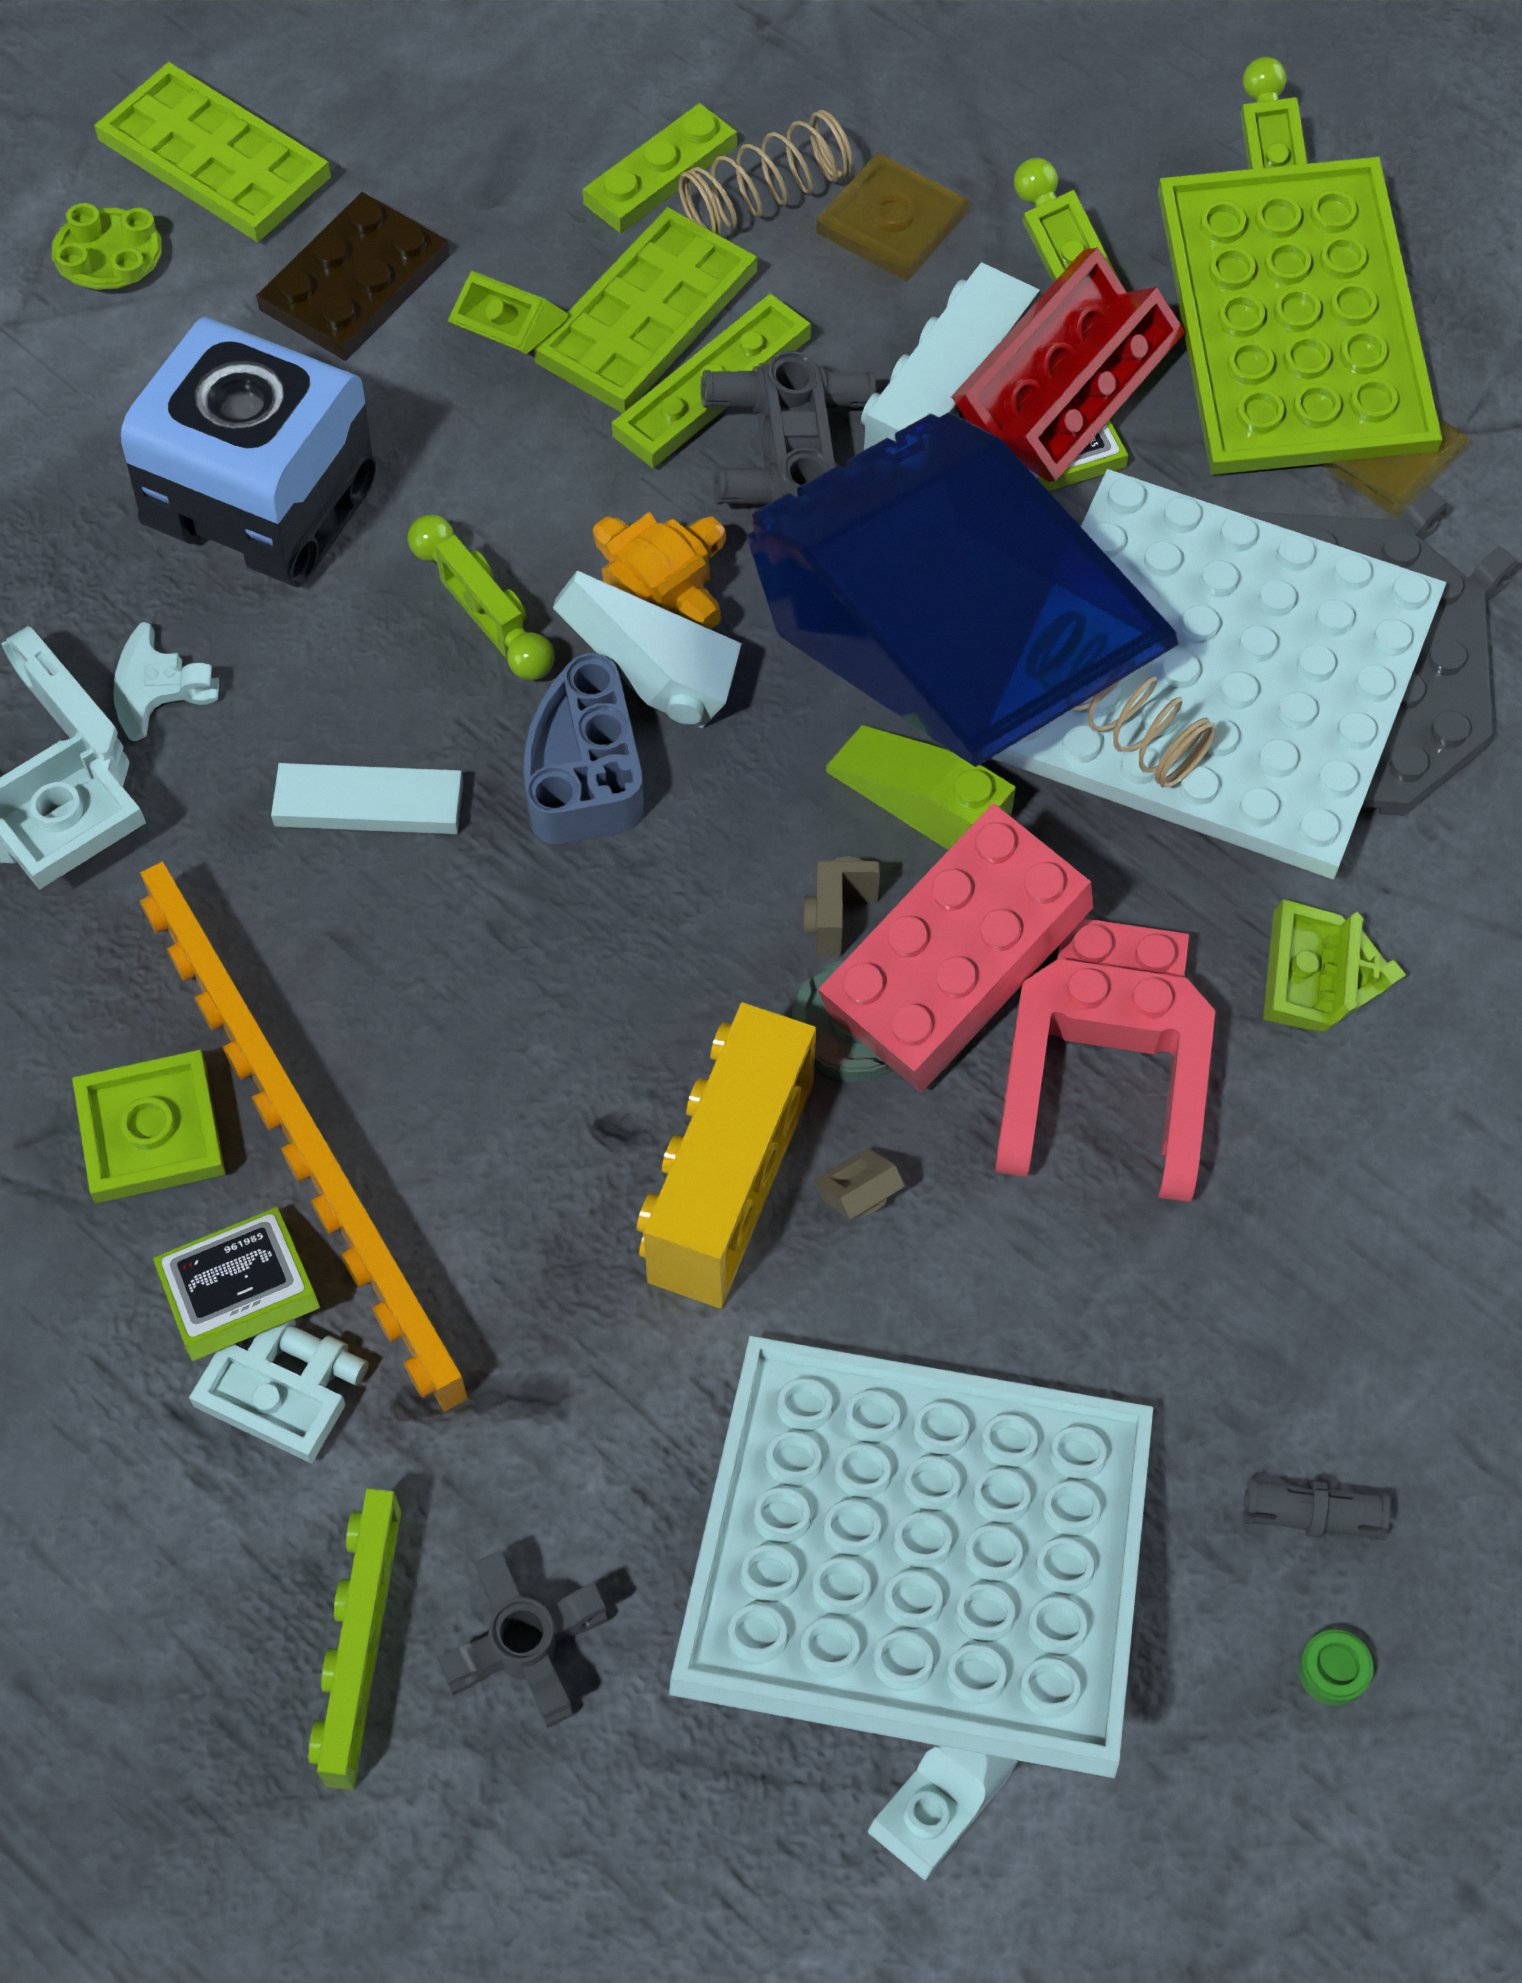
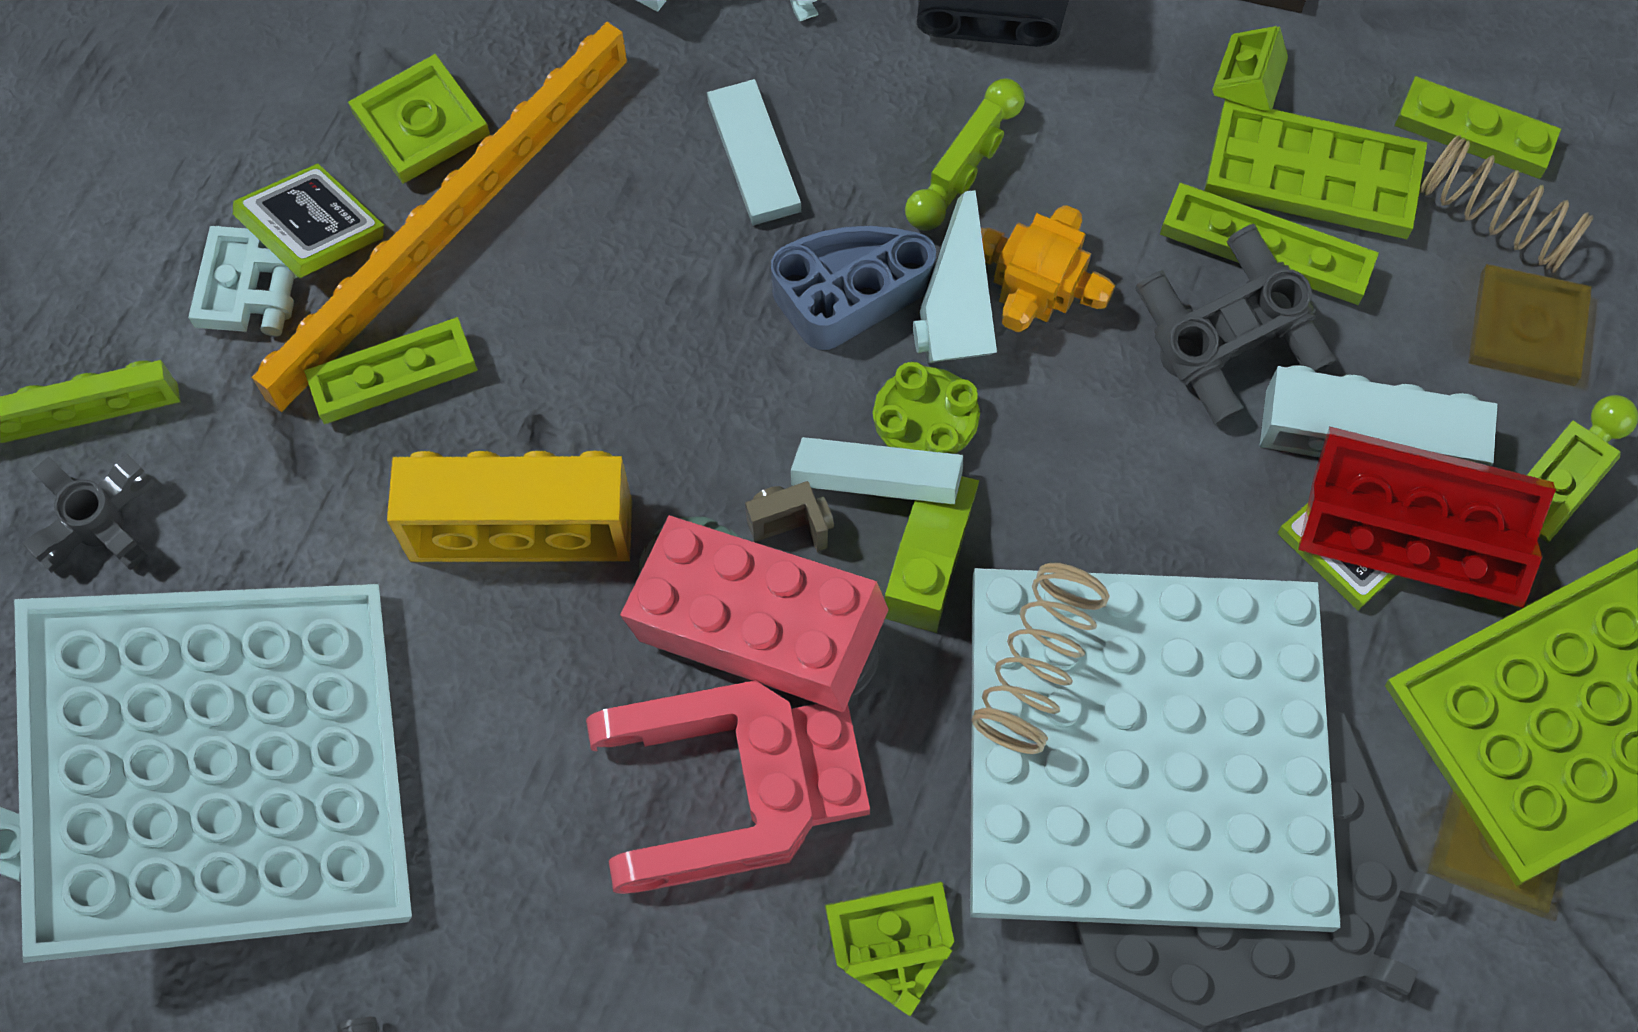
camera: 70 degrees right, 5 degrees up
clear blue windscreen [746,412,1179,767] -> none
dark tan plate [813,1148,905,1220] -> none
none -> lime plate [304,317,478,425]
none -> light aqua tile [791,437,963,504]
none -> lime dish [872,362,980,454]

